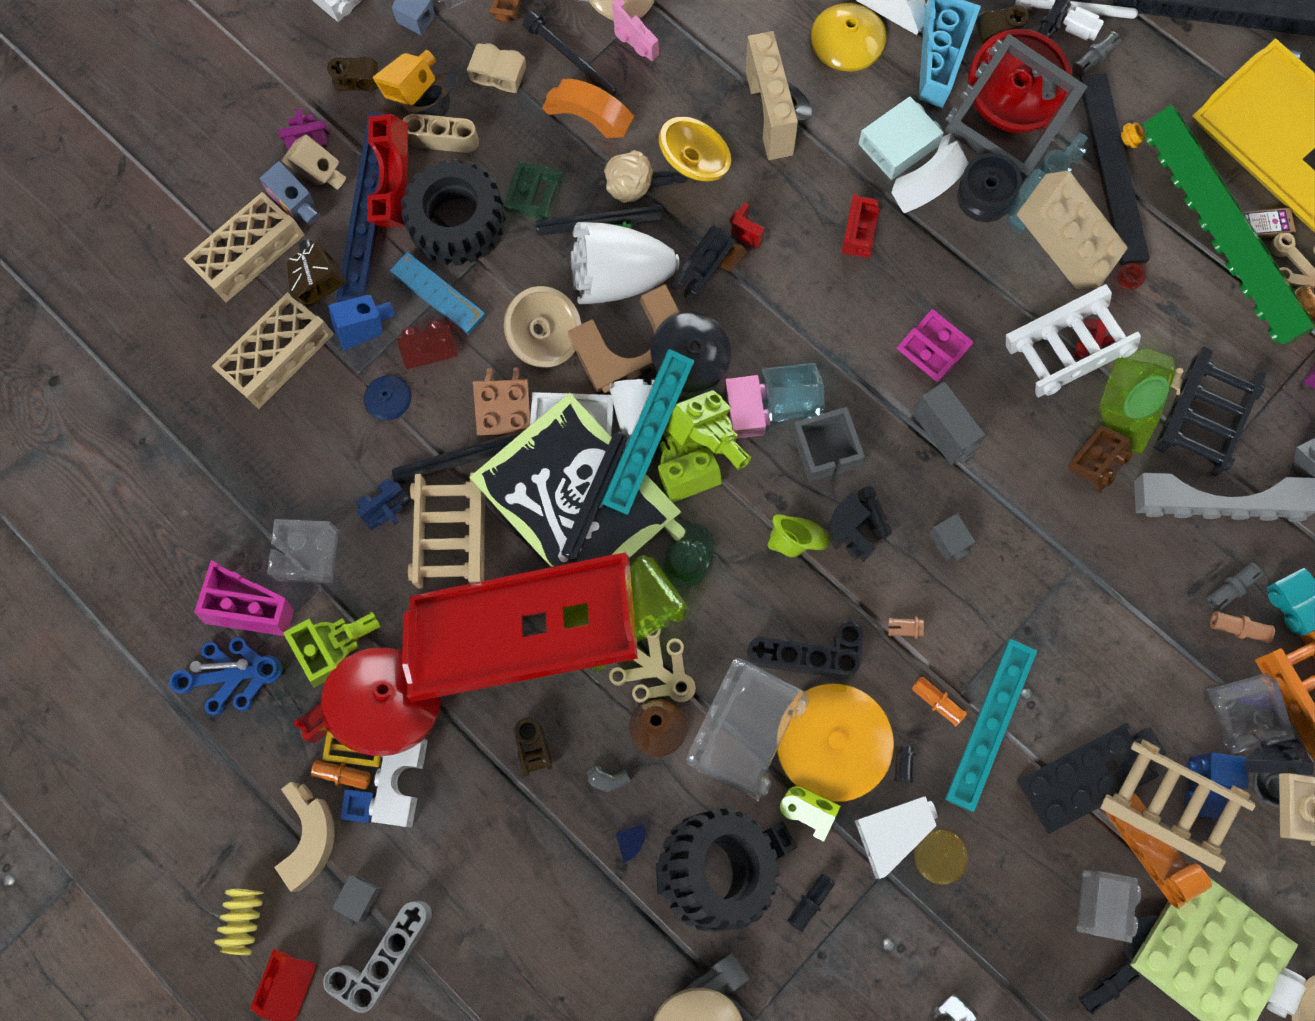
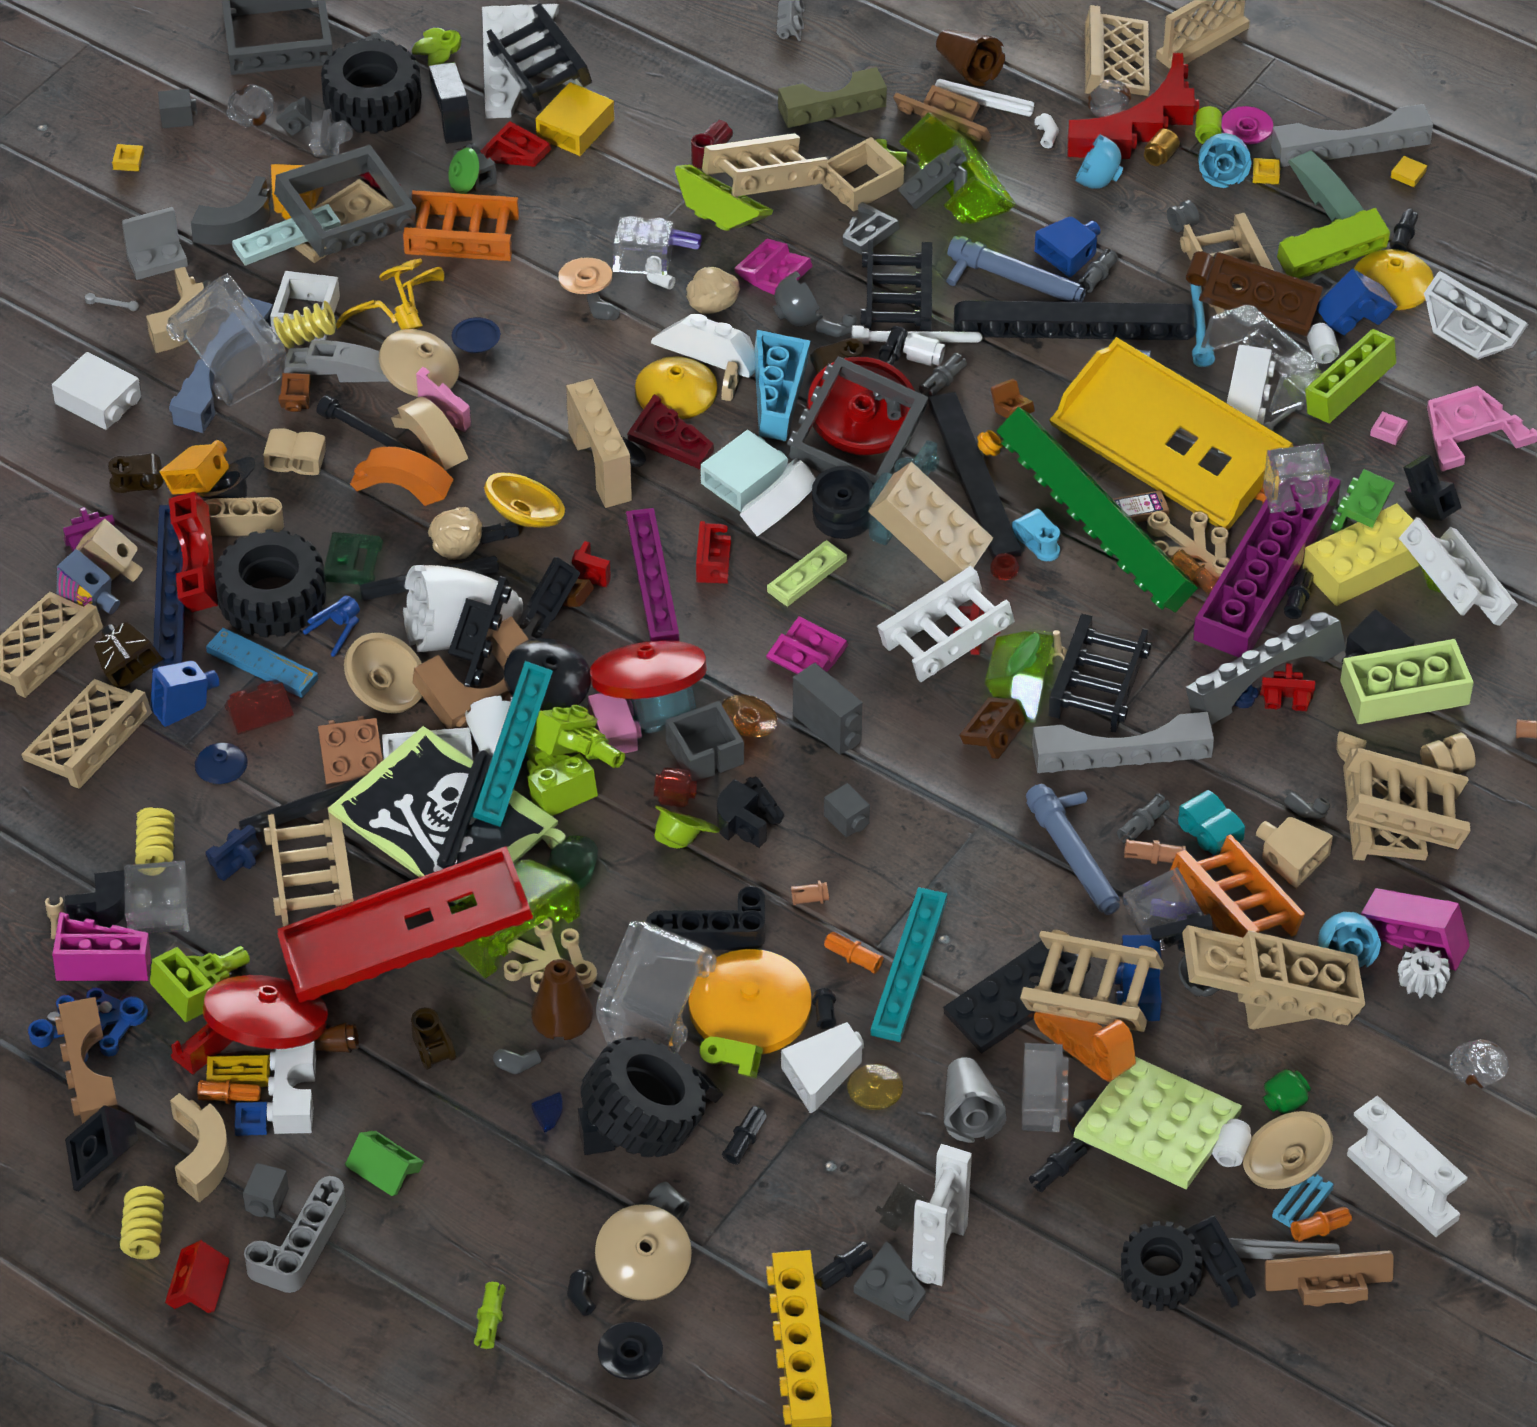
camera: 15 degrees left, 25 degrees down
none -> tan hand [45,897,65,939]
none -> medium nougat arch [54,997,118,1124]
none -> black brick [65,870,129,928]
none -> black slope [65,1105,138,1192]
none -> light yellow piece [135,807,175,874]
none -> blue plant [303,595,360,657]
none -> reddish brown cone [314,1022,359,1053]
none -> bright green panel [345,1131,424,1196]
none -> tan arch [391,397,468,470]
none -> black bracket [448,576,512,688]
none -> red dish [590,640,707,699]
none -> magenta plate [626,508,679,641]
none -> dark red wing [627,394,714,470]
none -> clear red head [653,767,697,807]
none -> tan tile [721,361,739,401]
none -> clear orange dish [722,694,777,737]
none -> yellowish green tile [767,540,847,607]
none -> light grey cone [944,1057,1006,1143]
none -> dark orange bracket [991,379,1035,418]
none -> medium azure piece [1012,509,1060,561]
none -> sand blue cylinder [1026,784,1120,915]

